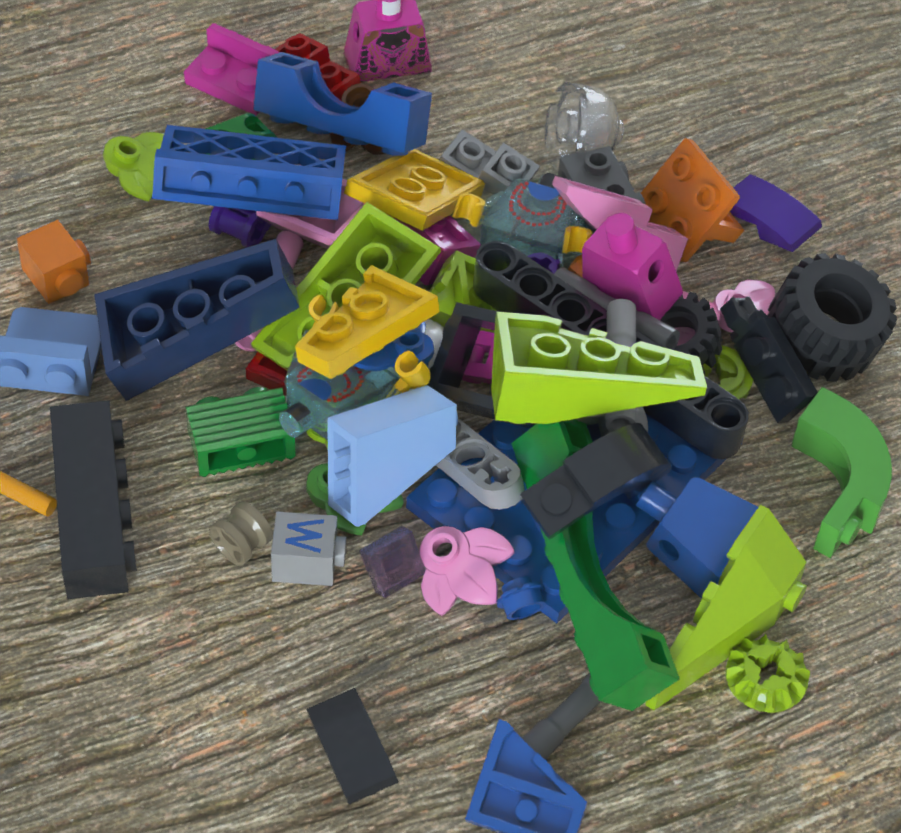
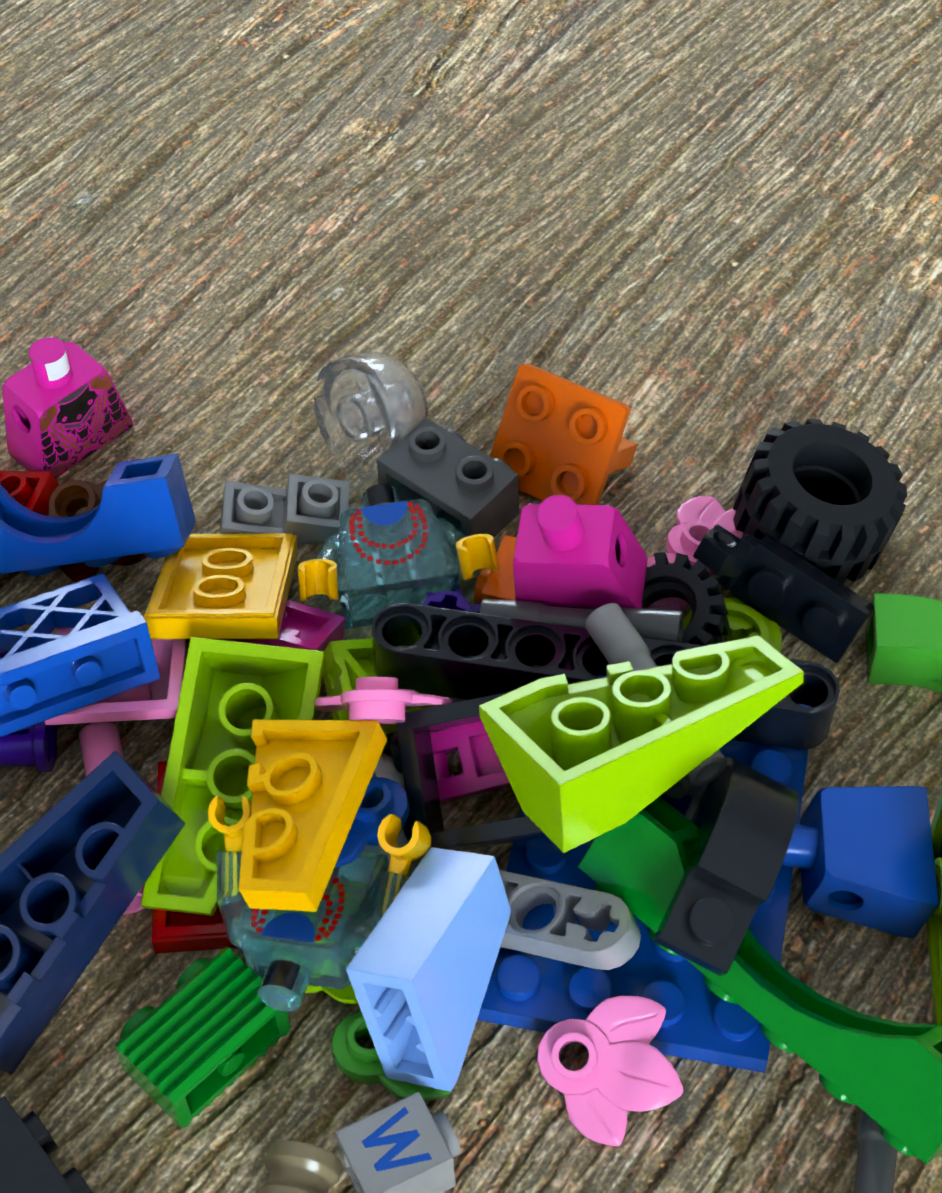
camera: 25 degrees left, 0 degrees up
clear purple tile [359,526,425,598] -> none
blue plate [496,576,546,620] -> none
bright pink slope [552,176,688,271] -> none
dark purple slope [729,174,822,252] -> none
none -> bright pink plate [315,677,452,724]

